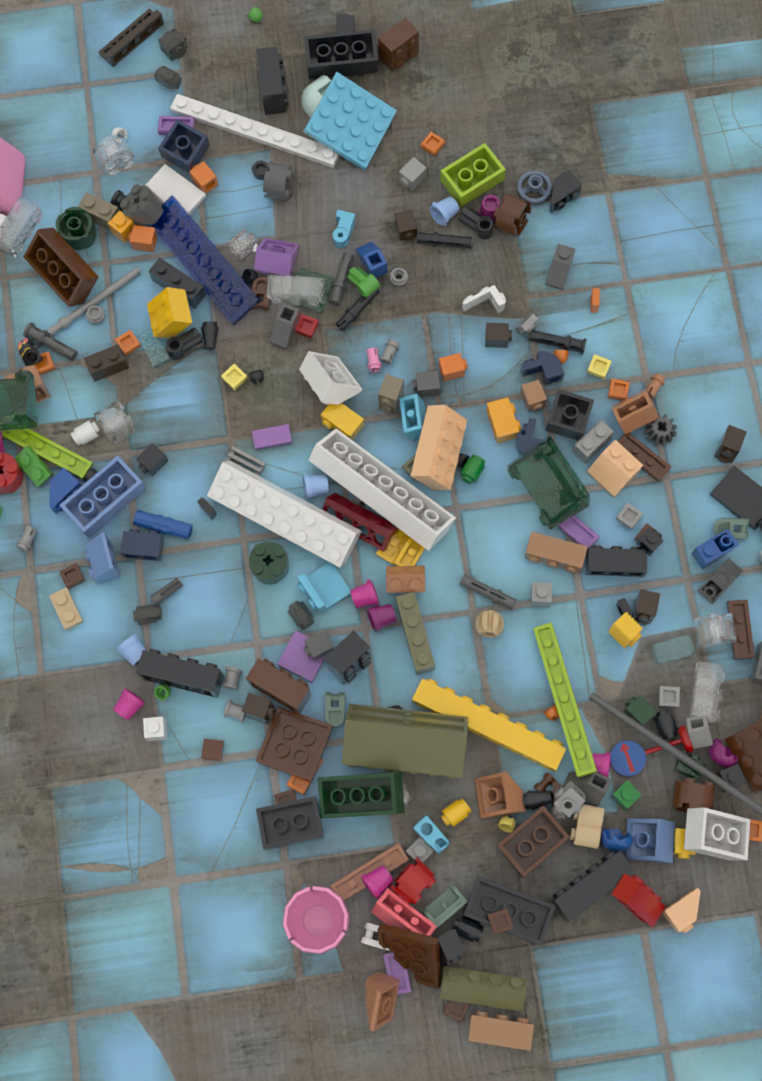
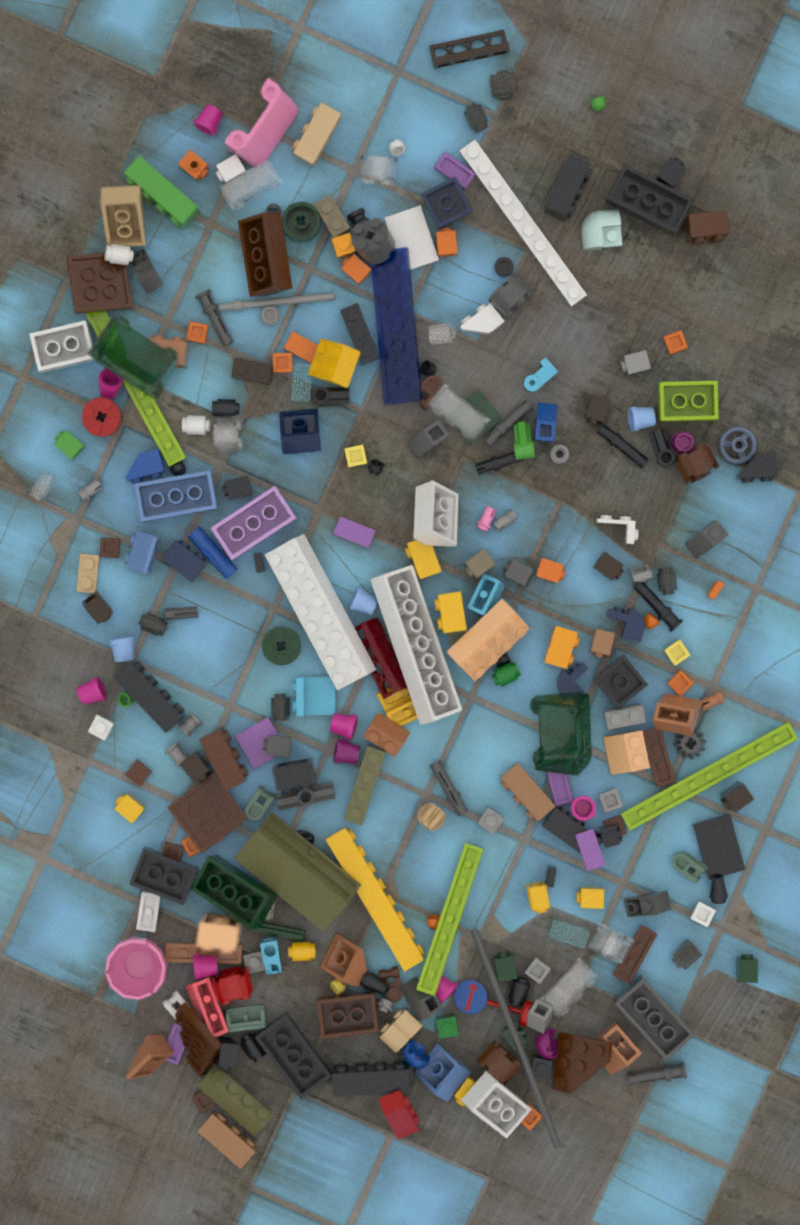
camera: 30 degrees right, 15 degrees up
bright green plate [14,446,54,487] -> none
black animal [17,338,43,366] -> none
black cone [201,321,219,350] -> none
light grey tile [223,446,266,476] -> none
medium lavender slope [254,238,299,277] -> none
red tile [295,314,319,339] -> none
medium azure plate [303,72,397,170] -> none
reddish brown tile [487,908,514,935] -> none
light grey brick [554,780,586,817] -> none
dark brown brick [632,589,660,626] -> none
light nougat slope [662,888,701,934] -> none
blue slope [692,529,739,569] -> none
none -> dark brown brick [82,590,113,624]
none -> yellow brick [115,793,146,823]
none -> white plate [136,891,161,932]
none -> light nougat brick [197,913,242,953]
none -> lavender brick [211,486,297,561]
none -> black brick [212,399,240,418]
none -> dark green axle [248,922,305,941]
none -> dark grey piece [276,782,336,811]
none -> dark blue slope [279,409,321,454]
none -> orange tile [284,331,318,363]
none -> tan brick [292,102,342,167]
none -> yellow brick [434,592,467,633]
none -> white slope [460,303,505,335]
none -> dark pink piece [571,796,596,821]
none -> medium lavender tile [575,828,605,872]
none -> yellow brick [576,887,604,909]
none -> lime plate [620,722,798,831]
none -> clear smoke brick [656,567,678,595]

